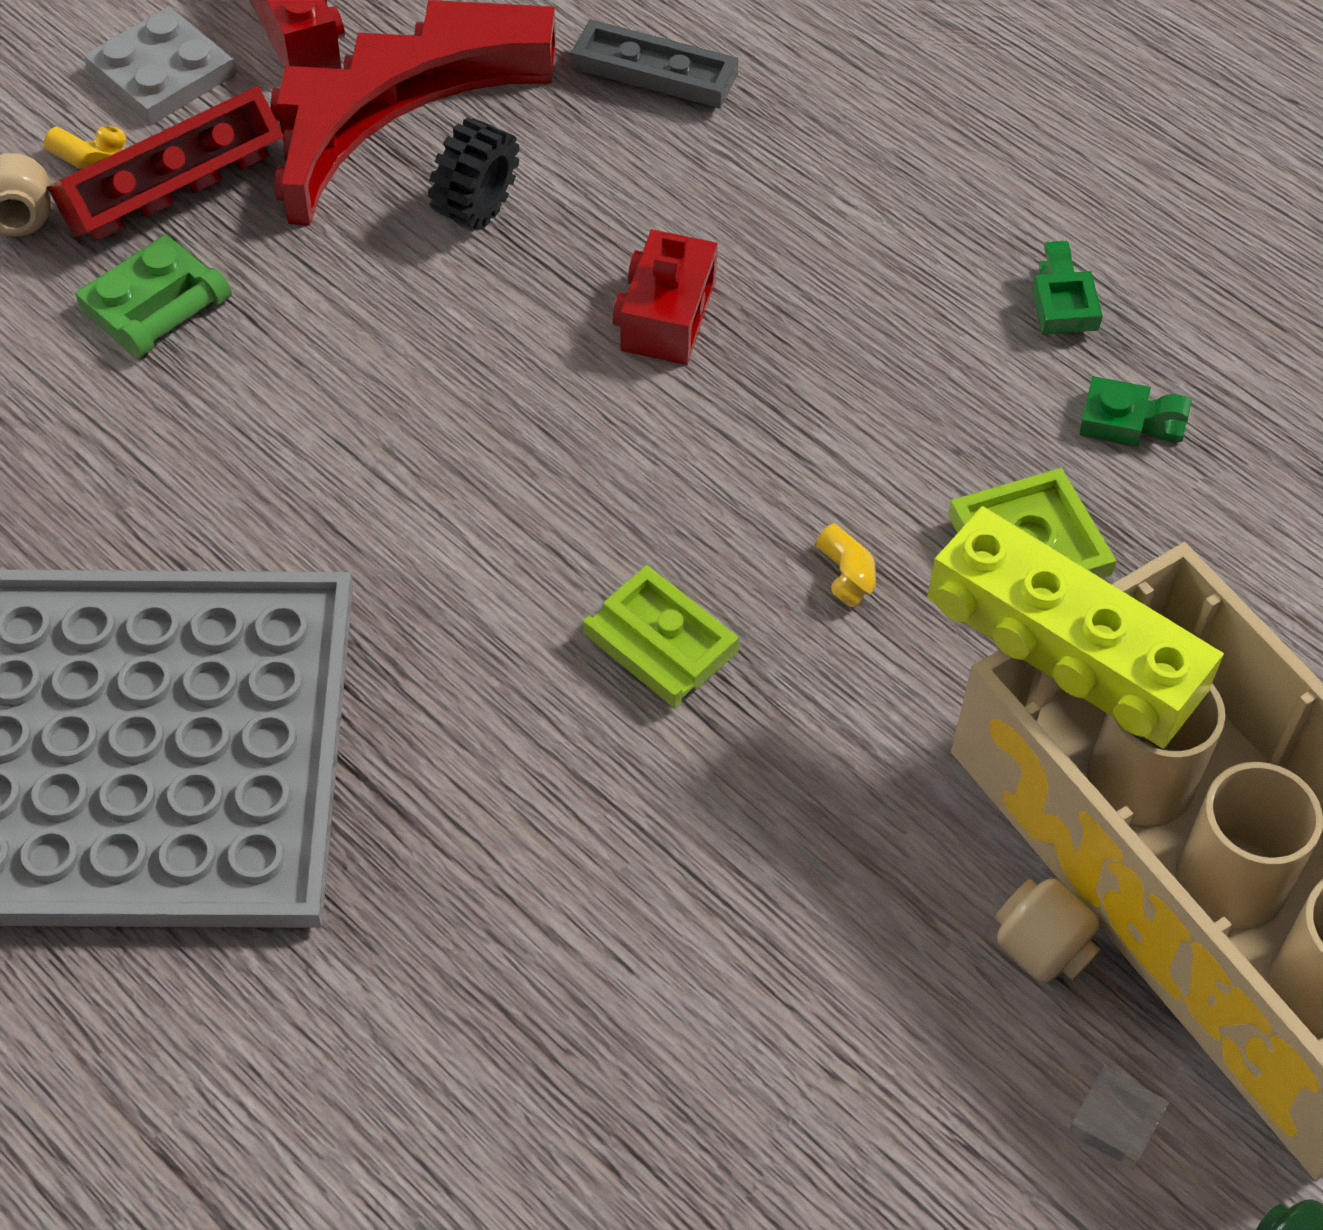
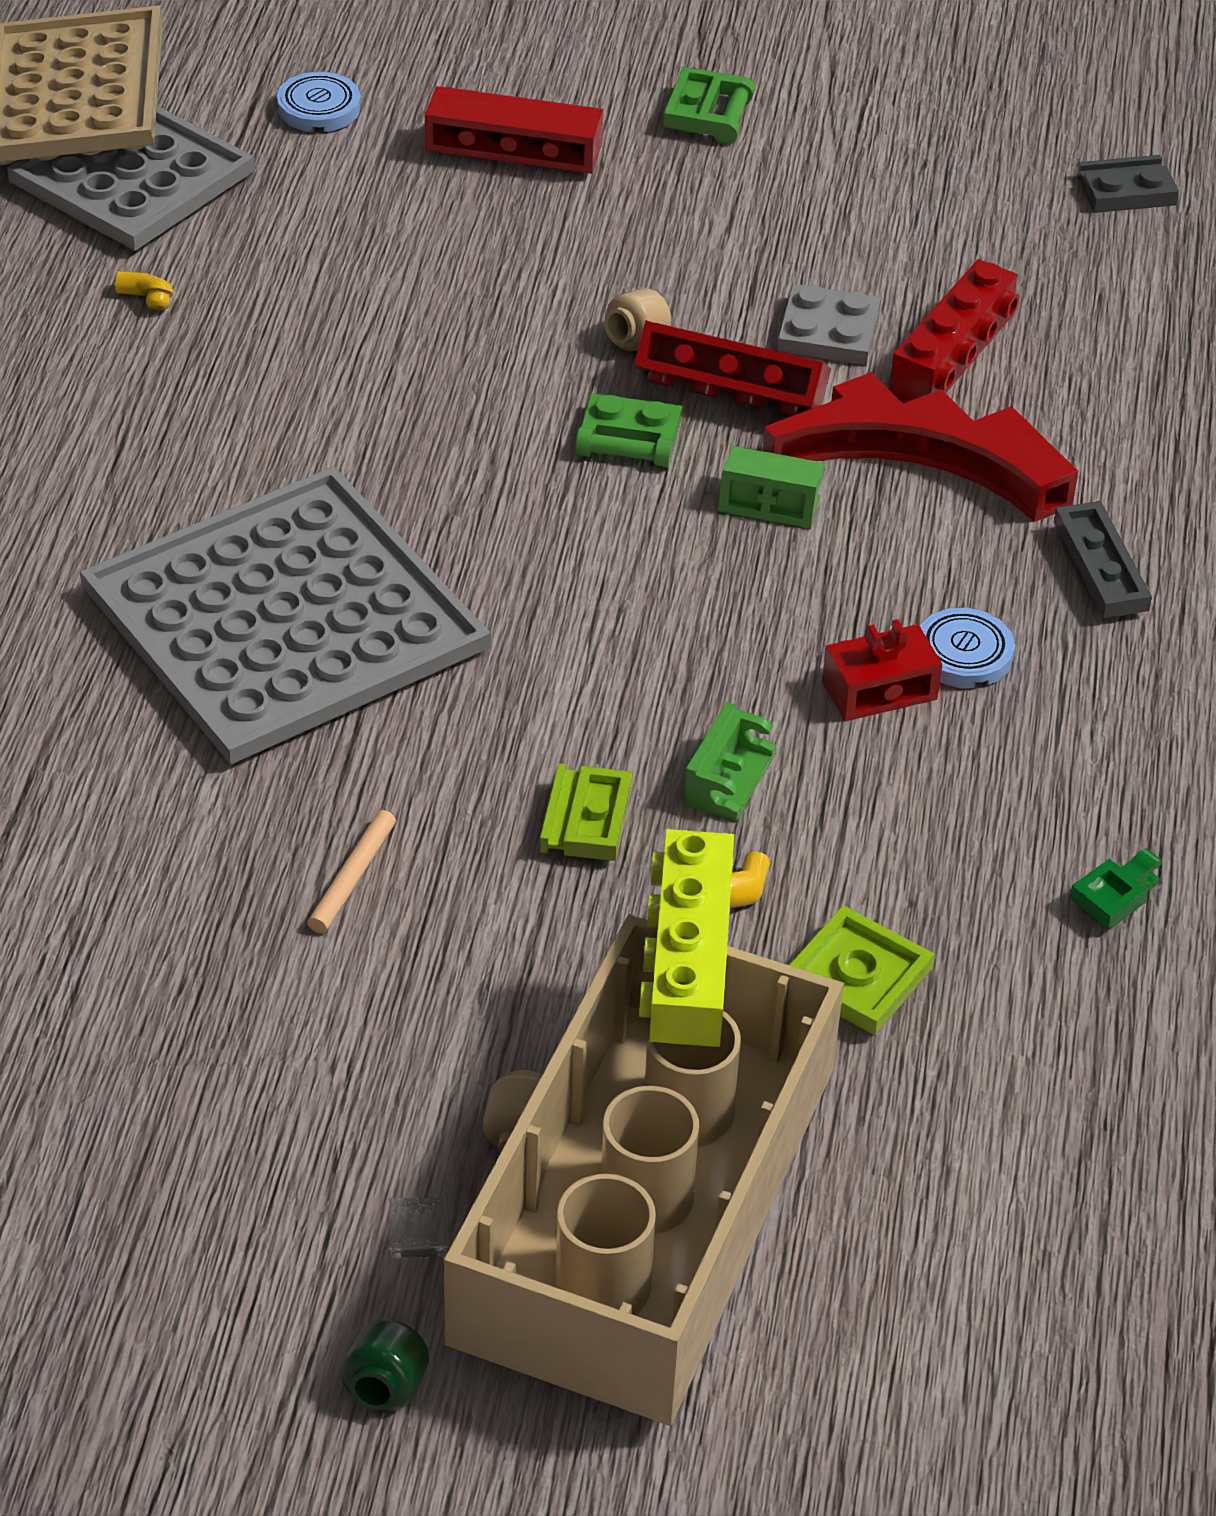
camera: 55 degrees right, 10 degrees down
yellow arm [44,126,127,169] -> none
black tyre [428,118,520,230] -> none
green plate [1079,376,1192,446] -> none
none -> light nougat bar [307,810,396,934]
none -> bright green hinge [684,702,776,822]
none -> bright green hinge [718,446,826,529]
none -> light blue tile [920,608,1015,689]

